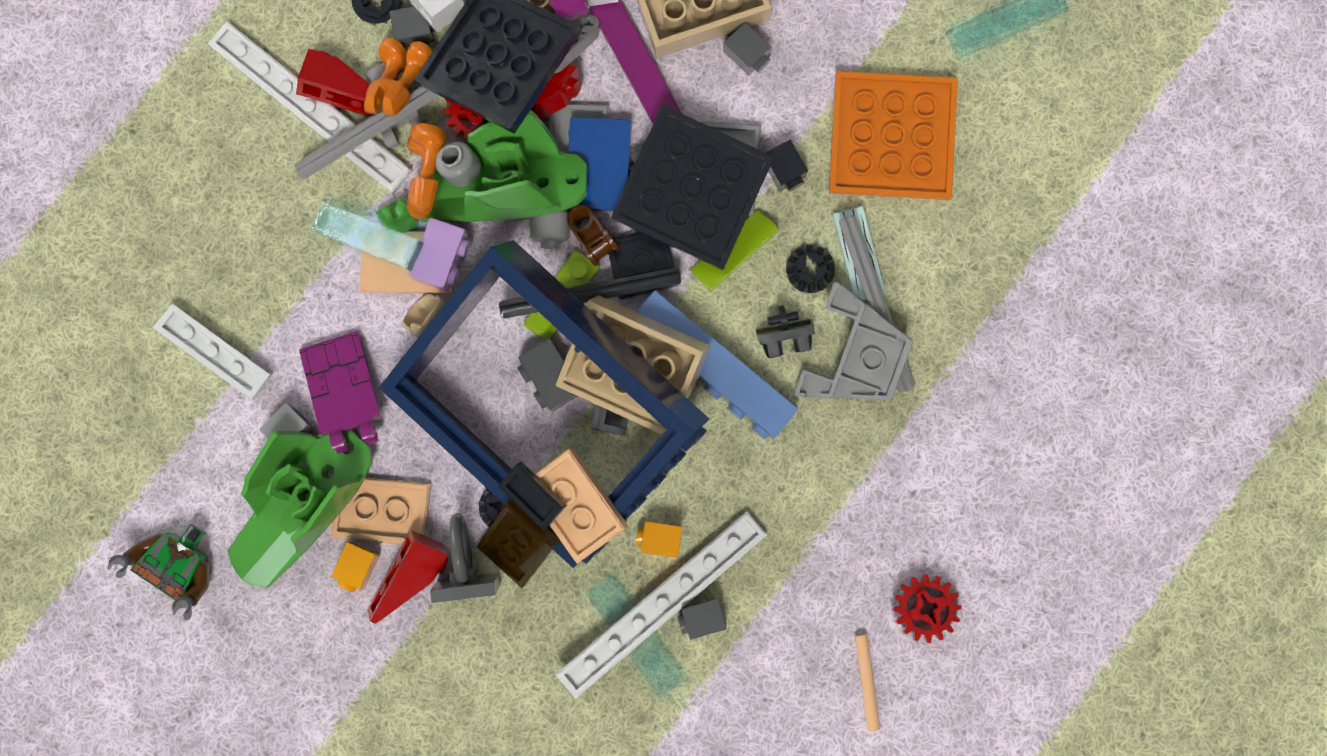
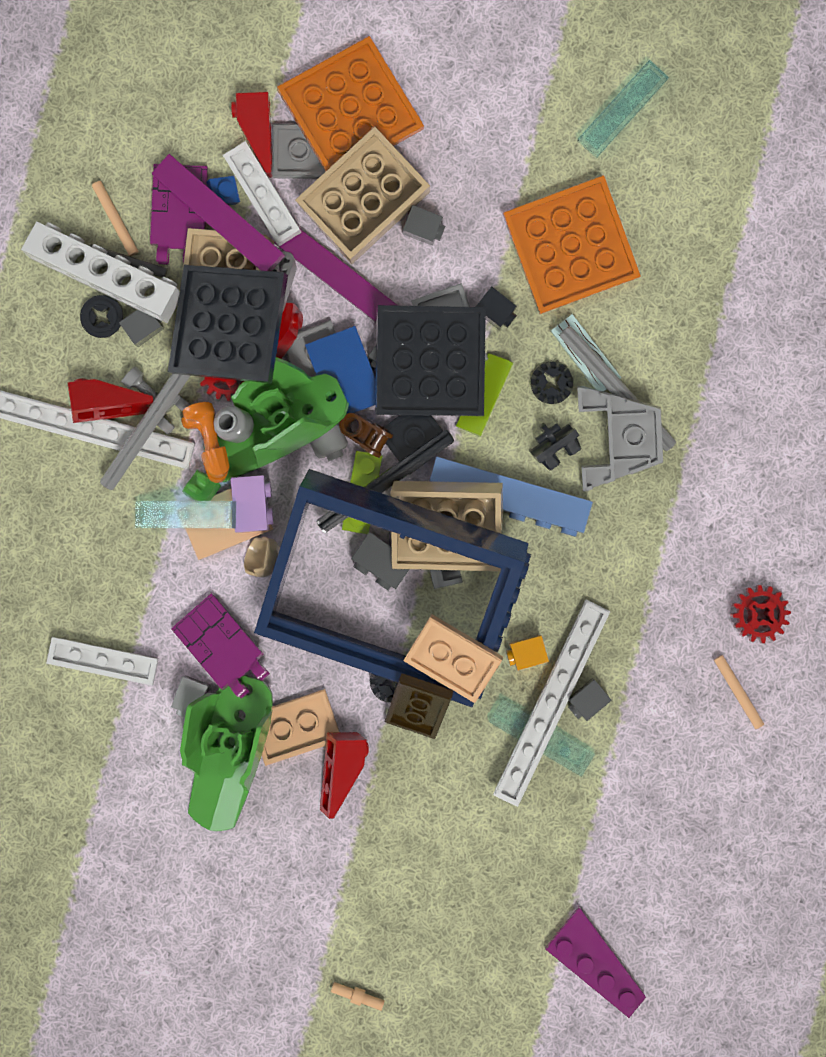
camera: 30 degrees left, 5 degrees up
torso [107,524,209,620] -> none
light orange brick [331,542,380,592] -> none
orange piece [364,38,433,117] -> none
dark grey tile [430,513,500,603] -> none
black tile [498,461,567,531] -> none

